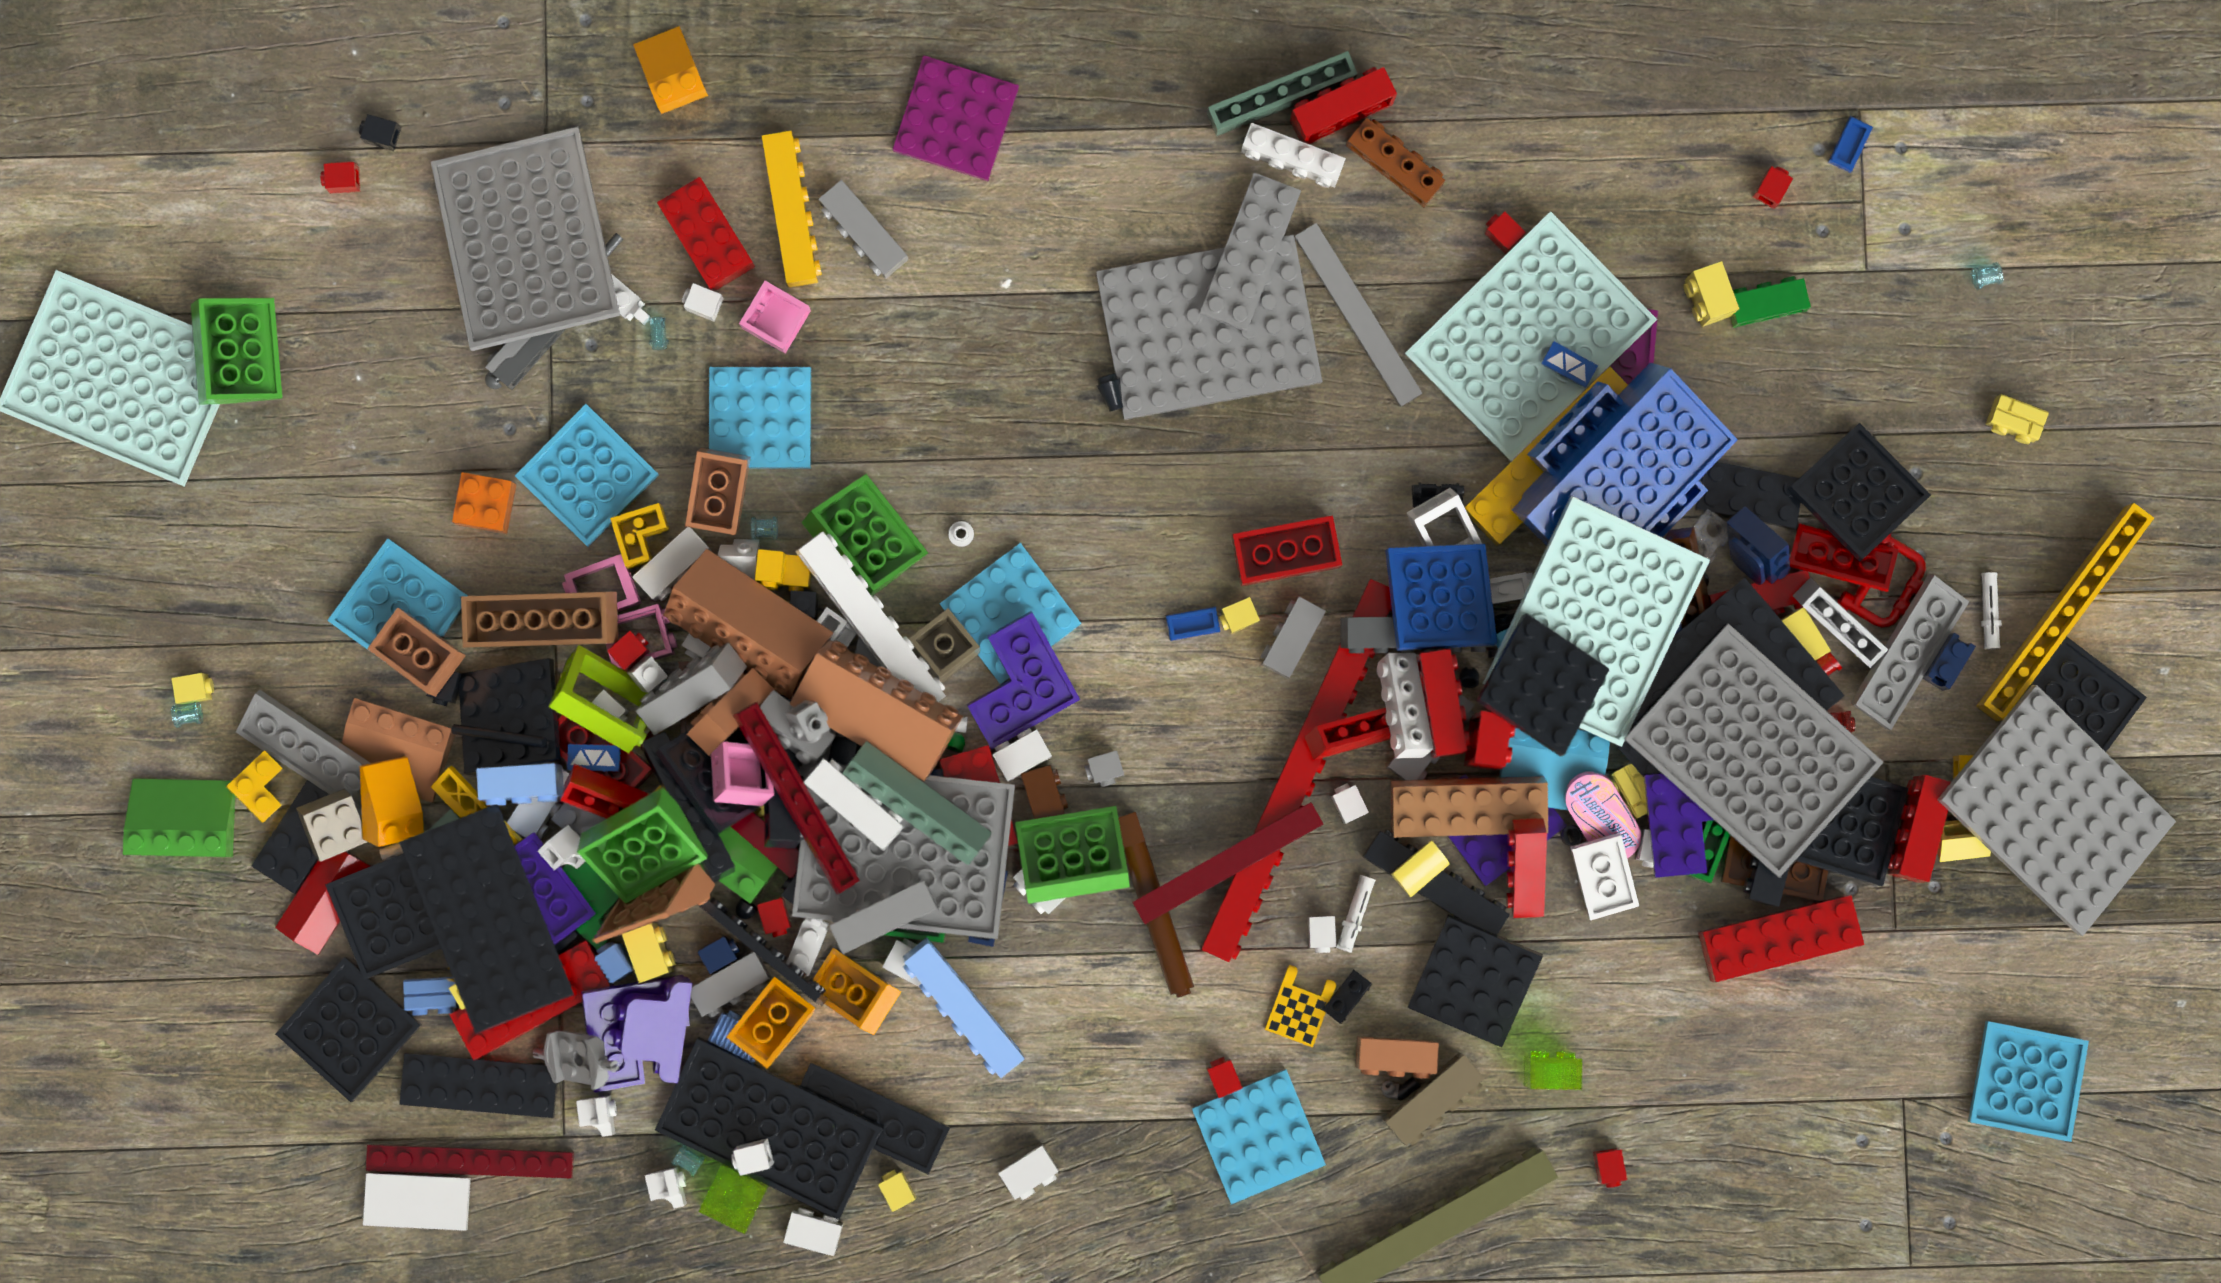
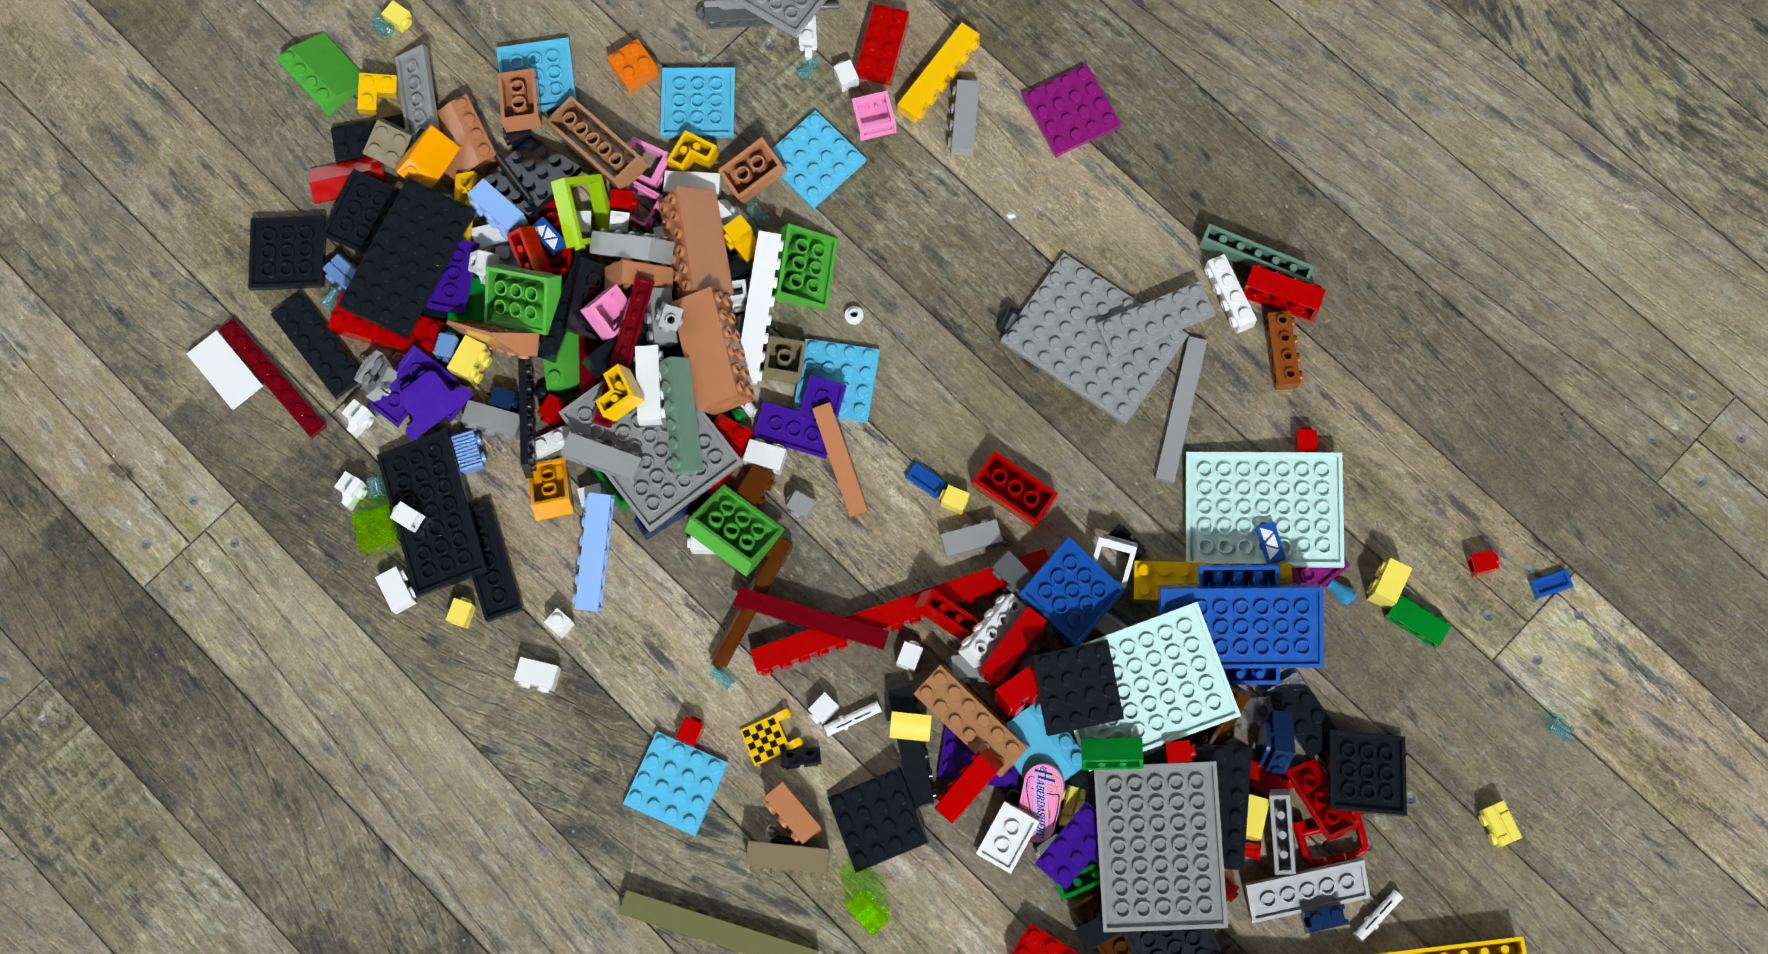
camera: 55 degrees right, 10 degrees down
light orange slope [726,977,815,1069] -> none
none -> clear light blue bush [320,287,340,311]
none -> white brick [544,608,575,639]
none -> yellow brick [596,364,645,421]
none -> clear light blue pin [710,667,735,690]
none -> nougat tile [812,402,868,517]
none -> green brick [1081,736,1143,770]
none -> red brick [1165,740,1196,763]
none -> dark azure cone [1327,579,1357,606]

